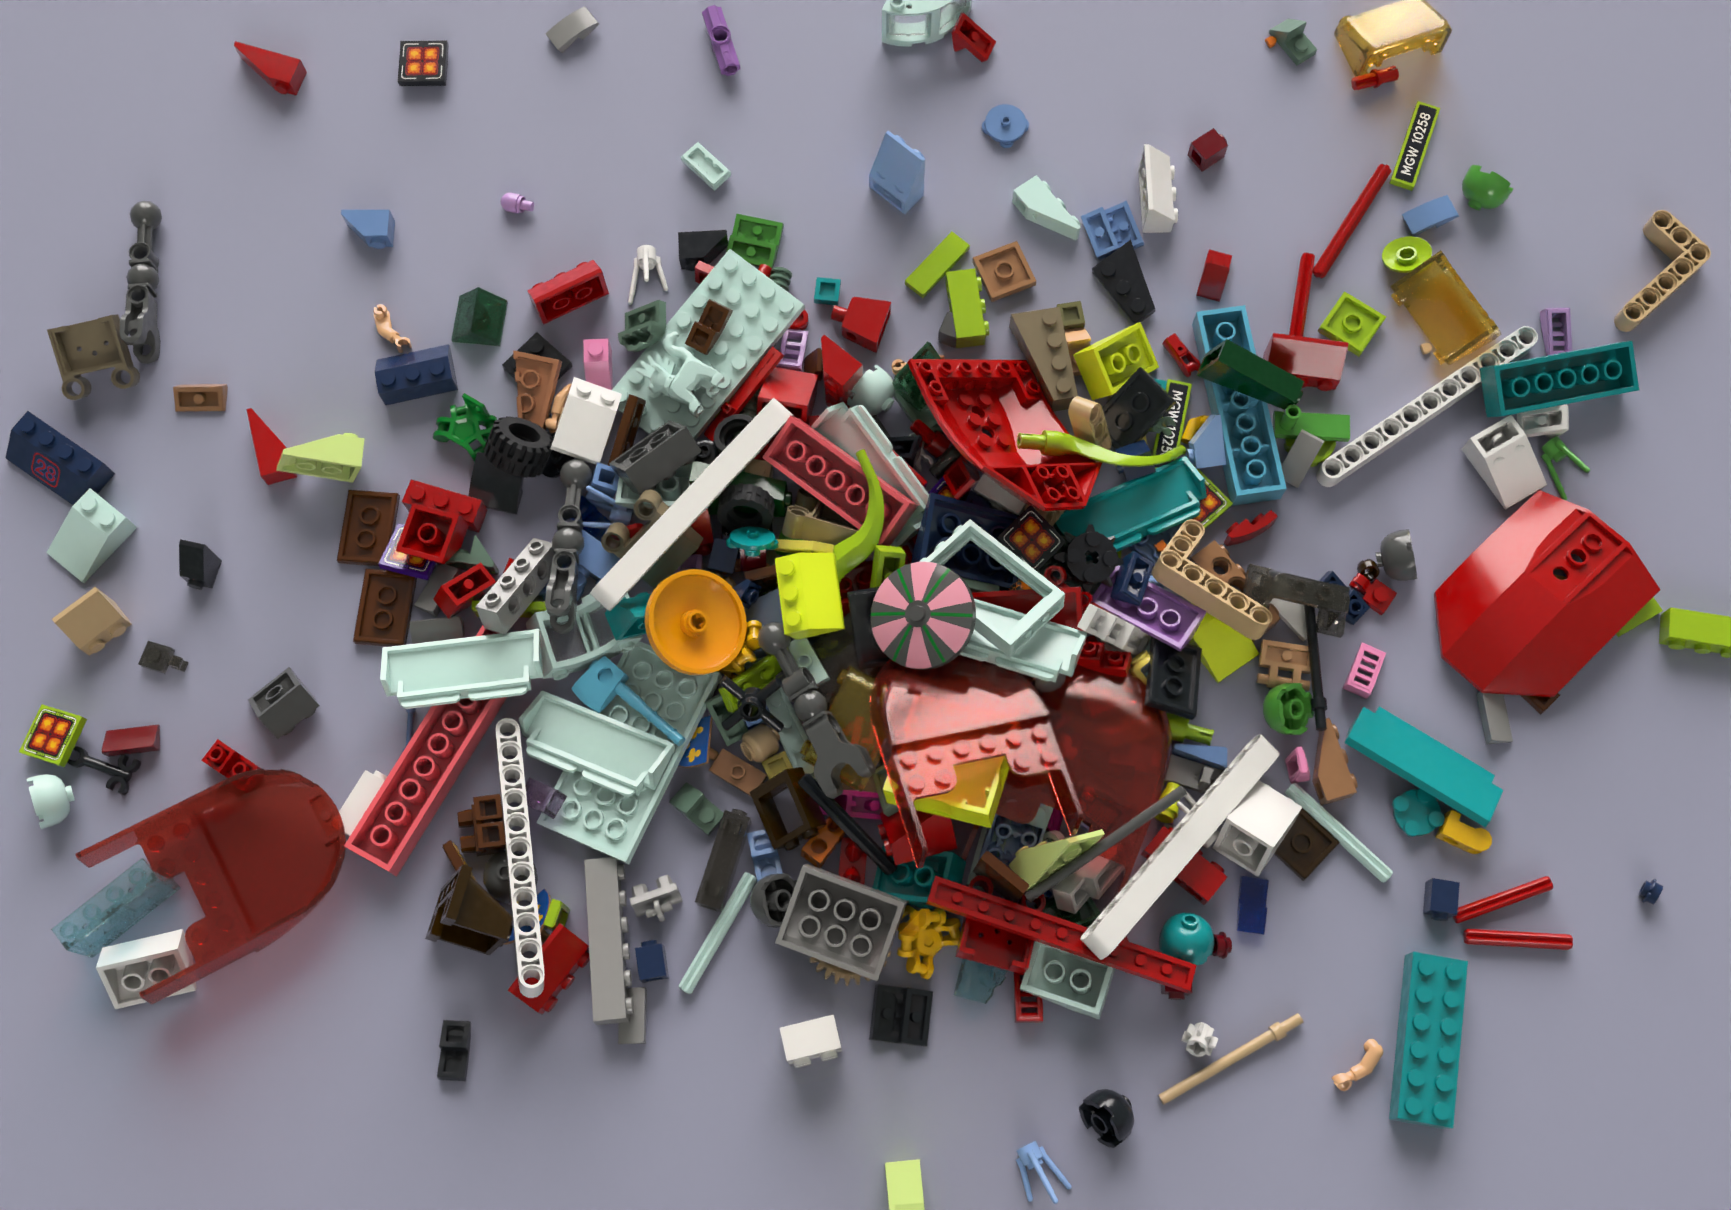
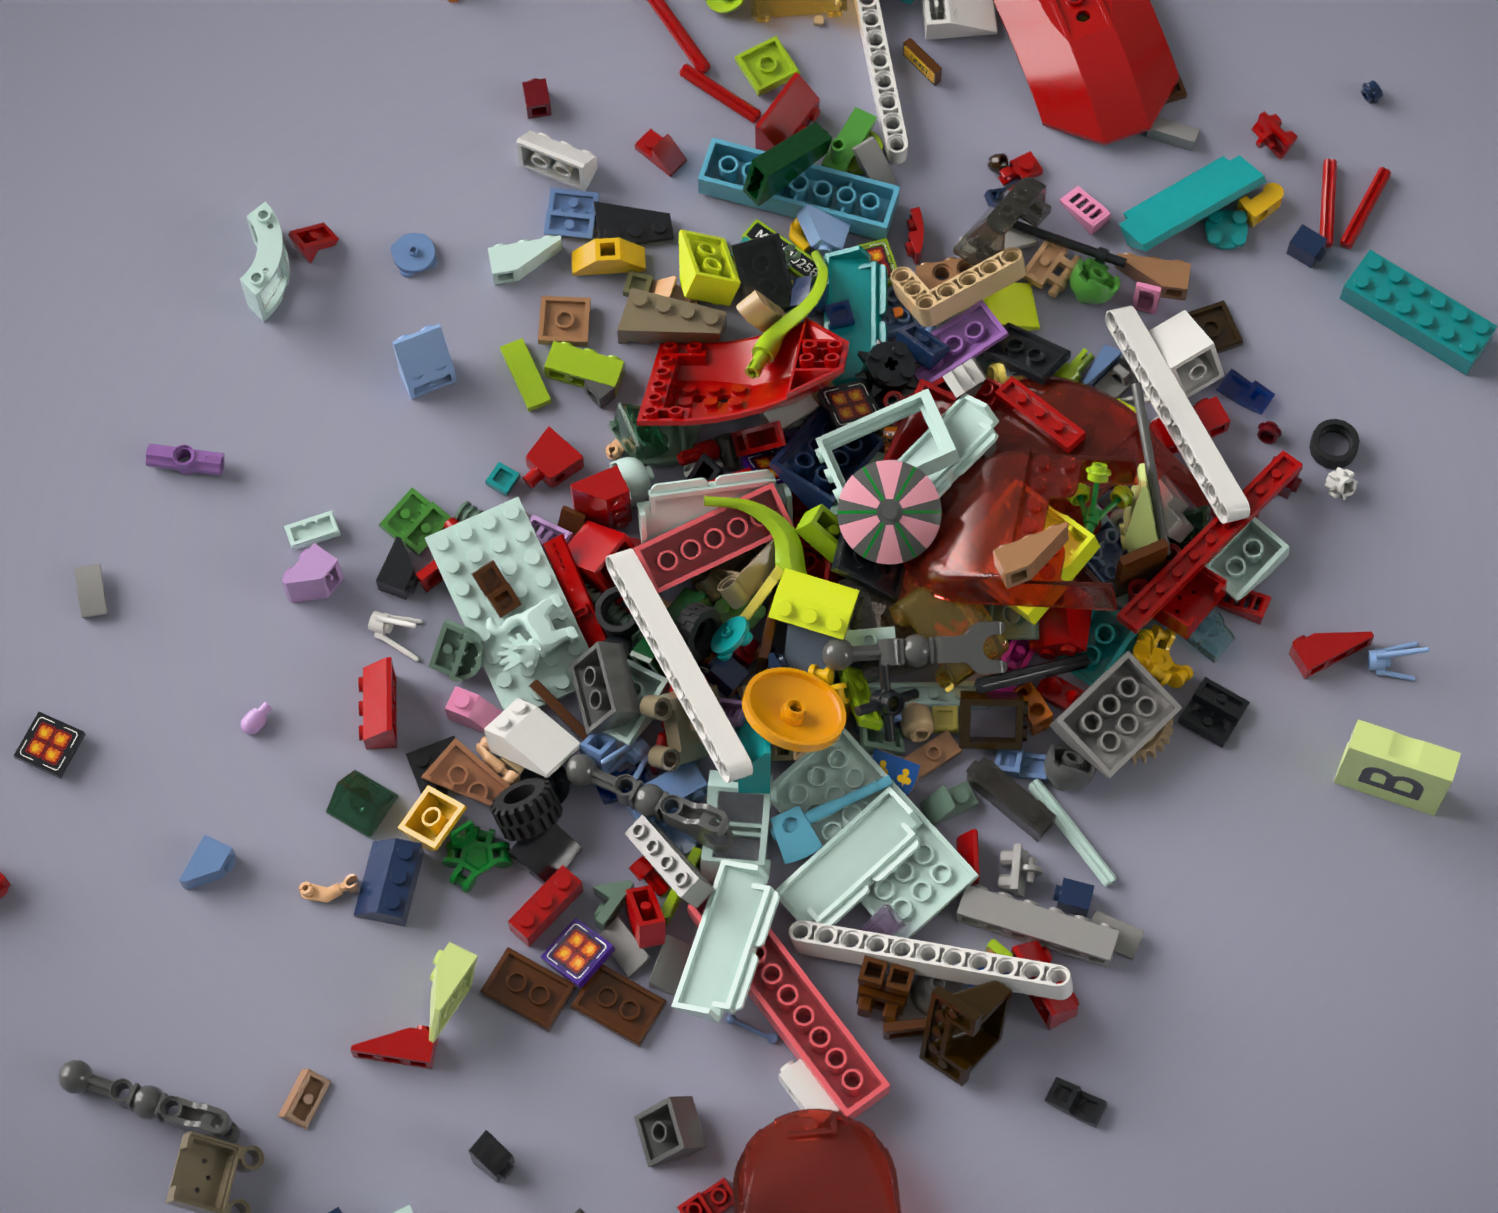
camera: 65 degrees left, 5 degrees down
red slope [395,503,469,564] -> none
white brick [780,1014,842,1068] -> none
black cylinder [1079,1089,1134,1148] -> none
tan bar [1158,1013,1304,1105] -> none
teal cylinder [1159,912,1214,966] -> none
red bar [1162,333,1201,377] -> none
light aqua axle [1285,783,1393,883] -> none
light nougat arm [1332,1039,1383,1091] -> none
dark grey cylinder [1375,529,1417,581] -> none
none -> lavender slope [282,543,344,603]
none -> yellow slope [398,785,467,852]
none -> yellow slope [571,238,646,276]
none -> clear blue tile [824,300,855,331]
none -> tile [903,38,942,86]
none -> red slope [956,829,980,886]
none -> medium nougat slope [993,522,1069,589]
none -> red plate [994,376,1086,454]
none -> plant [1066,462,1134,534]
none -> red hips [1251,111,1297,159]
none -> red slope [1289,631,1374,679]
none -> black tyre [1309,419,1360,470]

